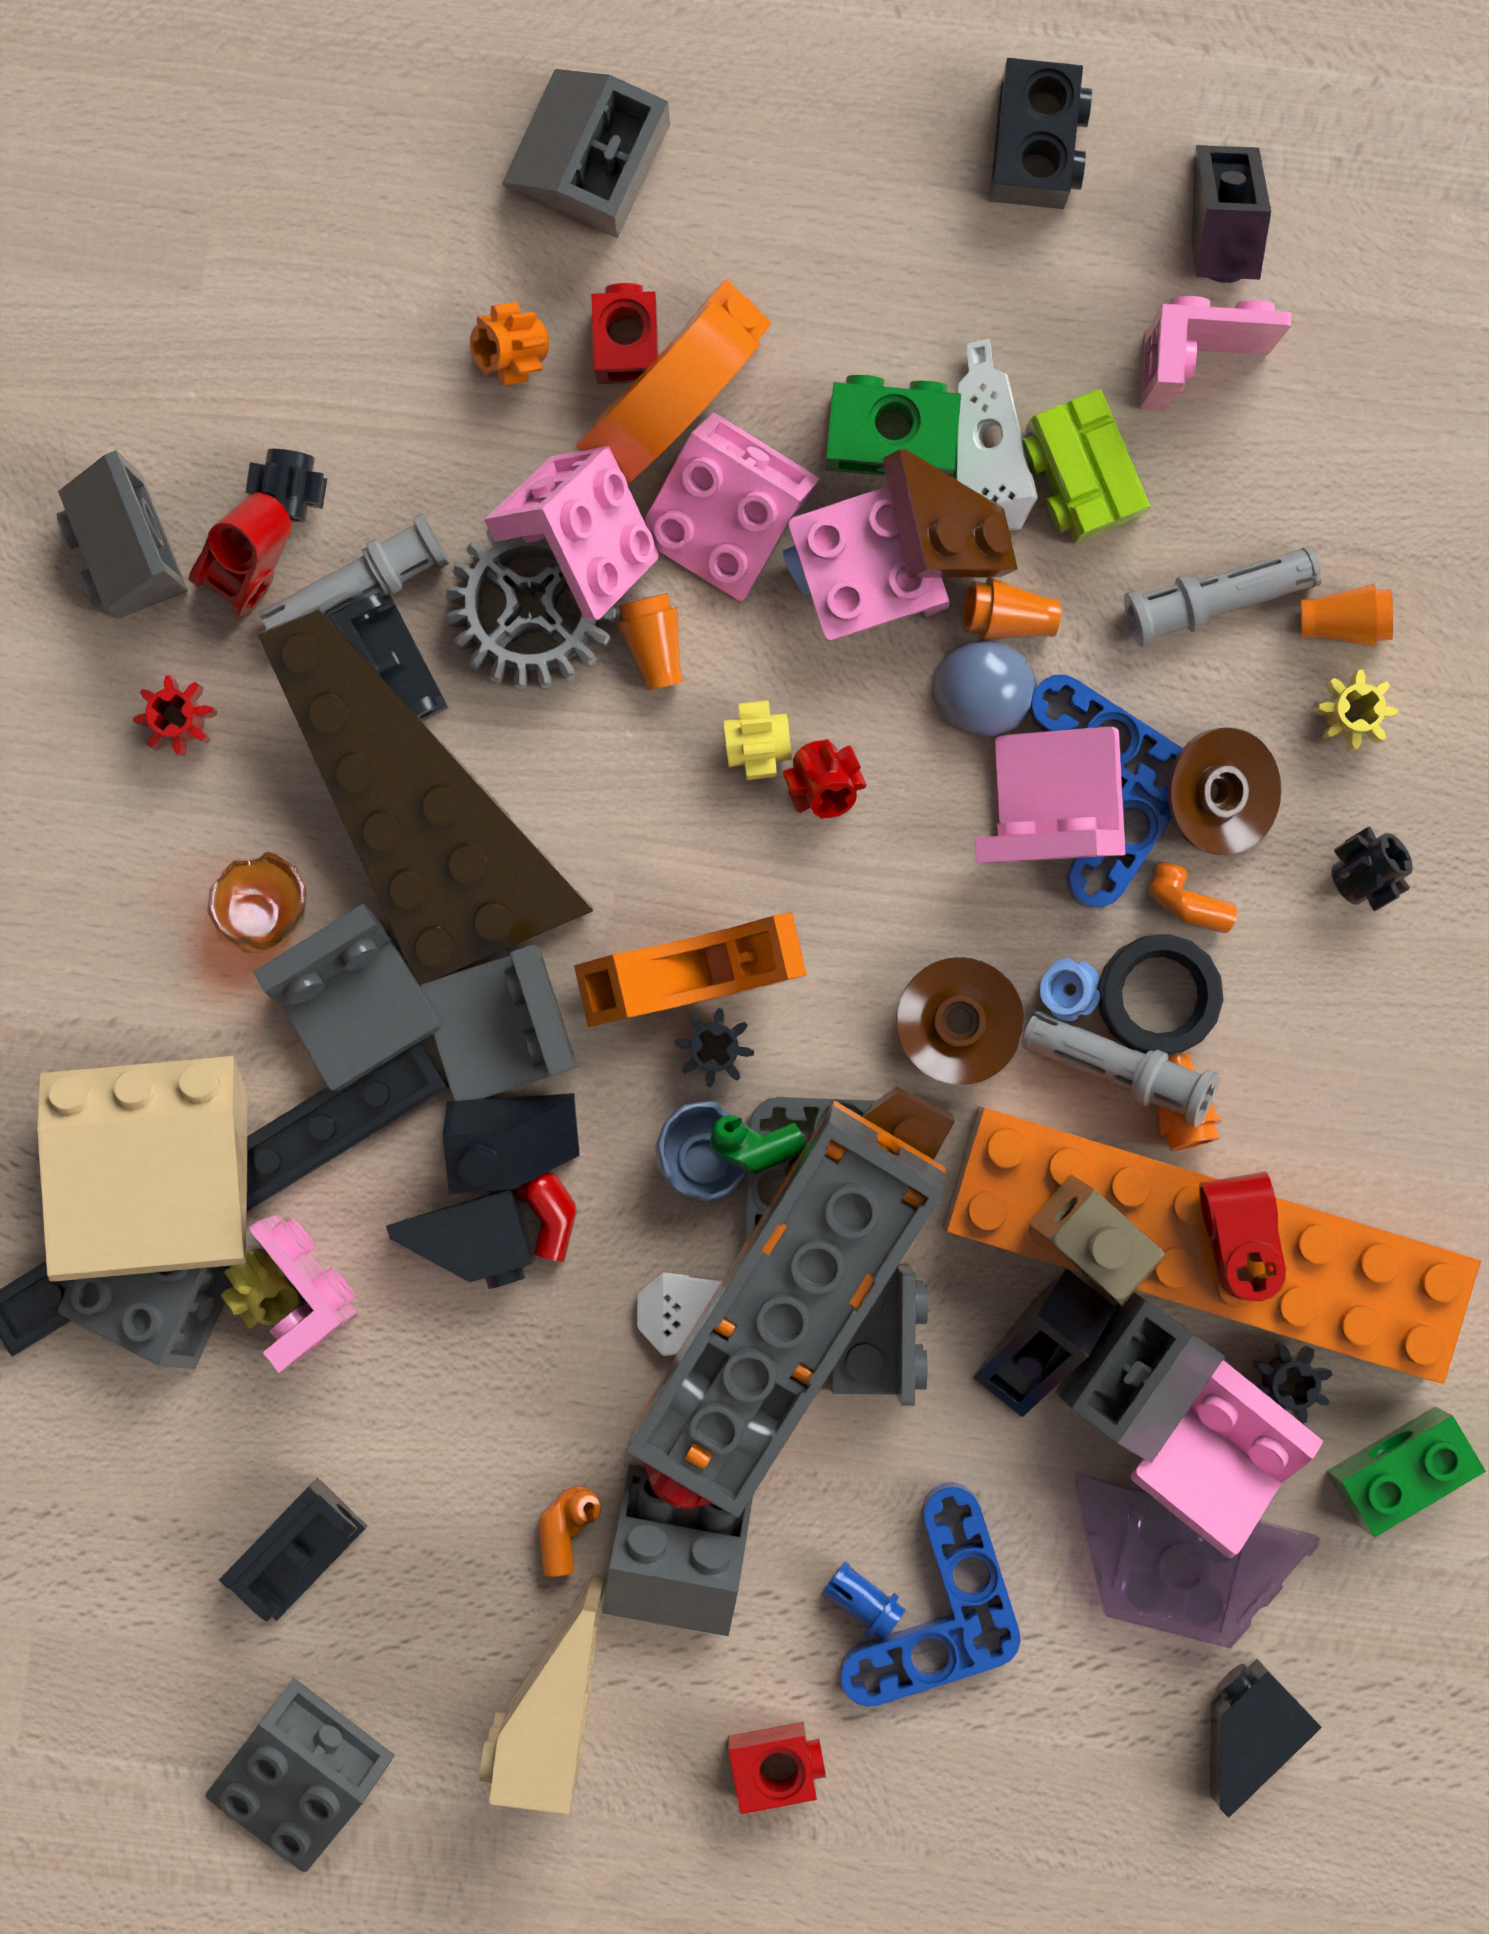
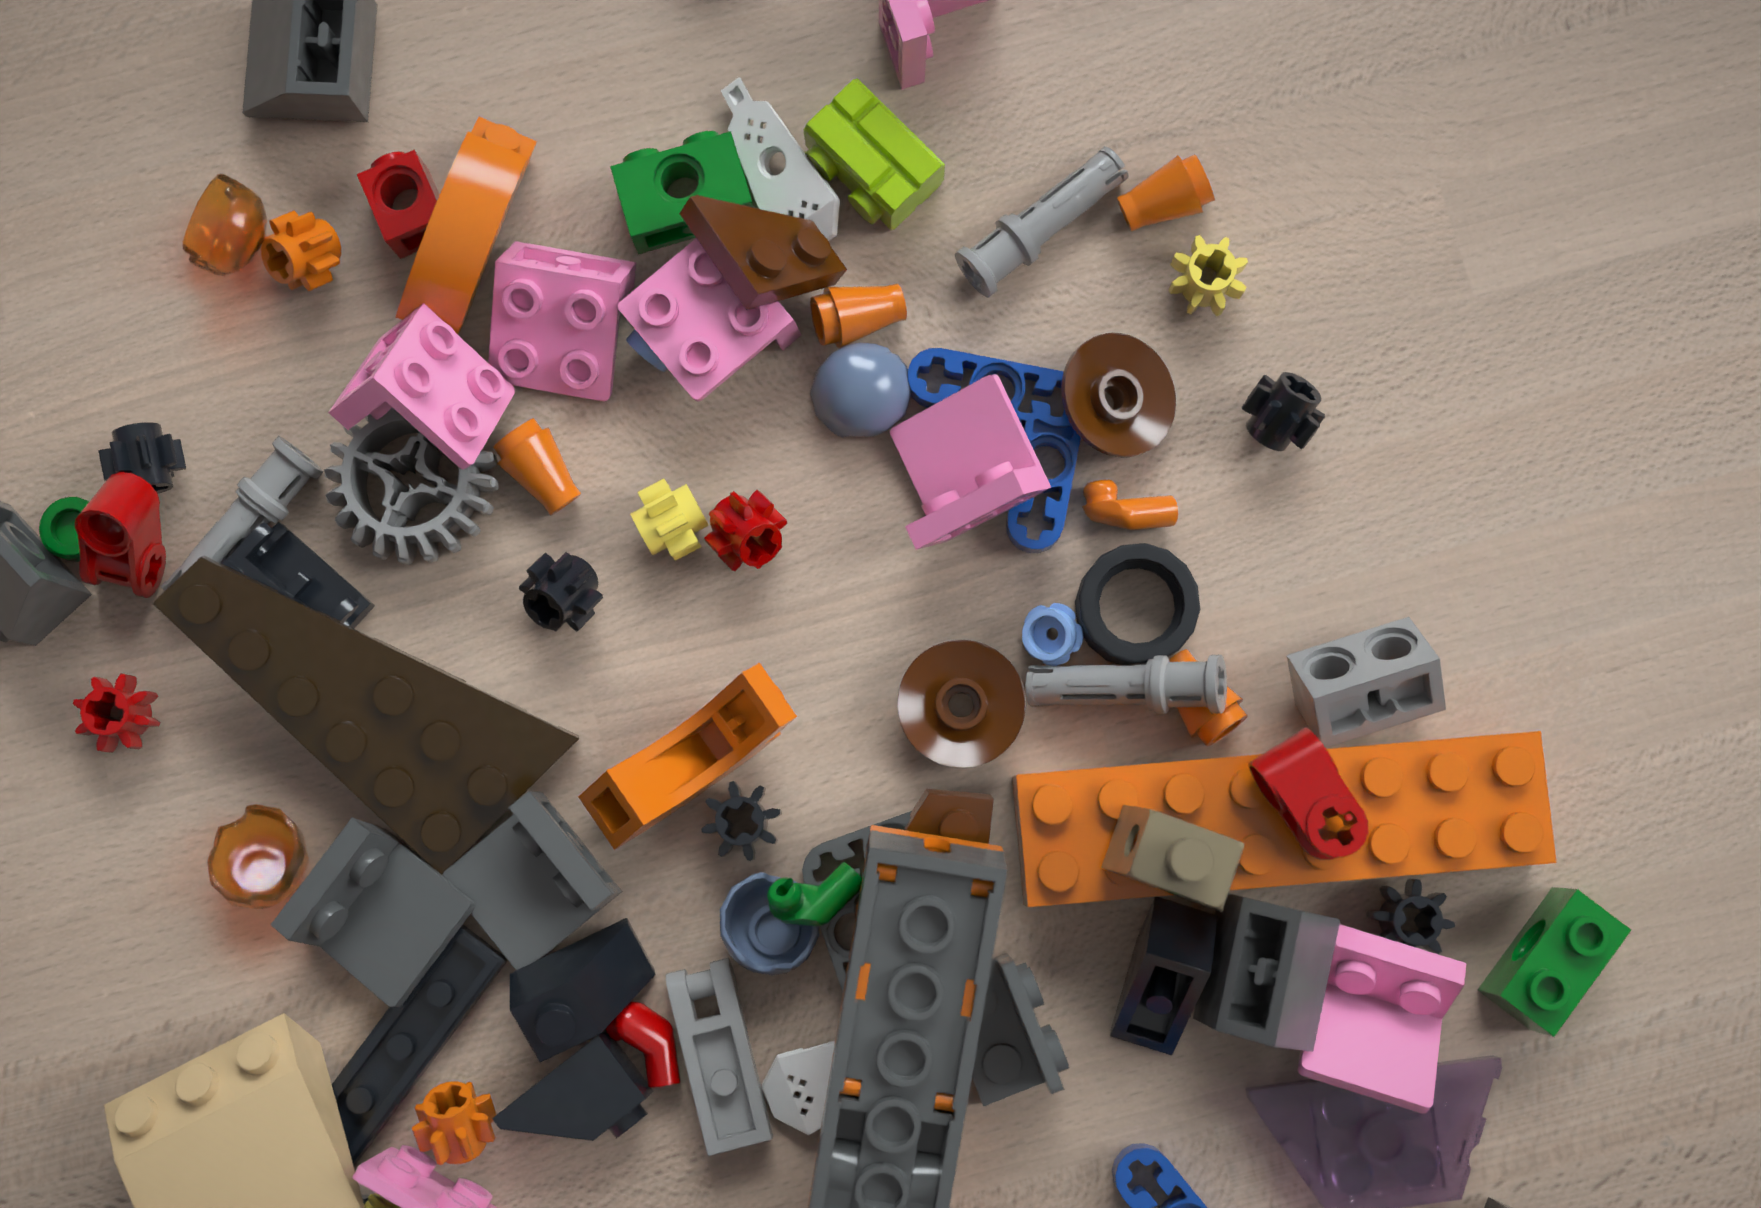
camera: 15 degrees left, 5 degrees down
none -> green tile [39,497,89,562]
none -> clear orange hair [182,174,268,276]
none -> orange gear [412,1081,496,1165]
none -> black gear [519,552,603,632]
none -> light grey plate [666,958,773,1156]
none -> light grey brick [1287,617,1446,748]

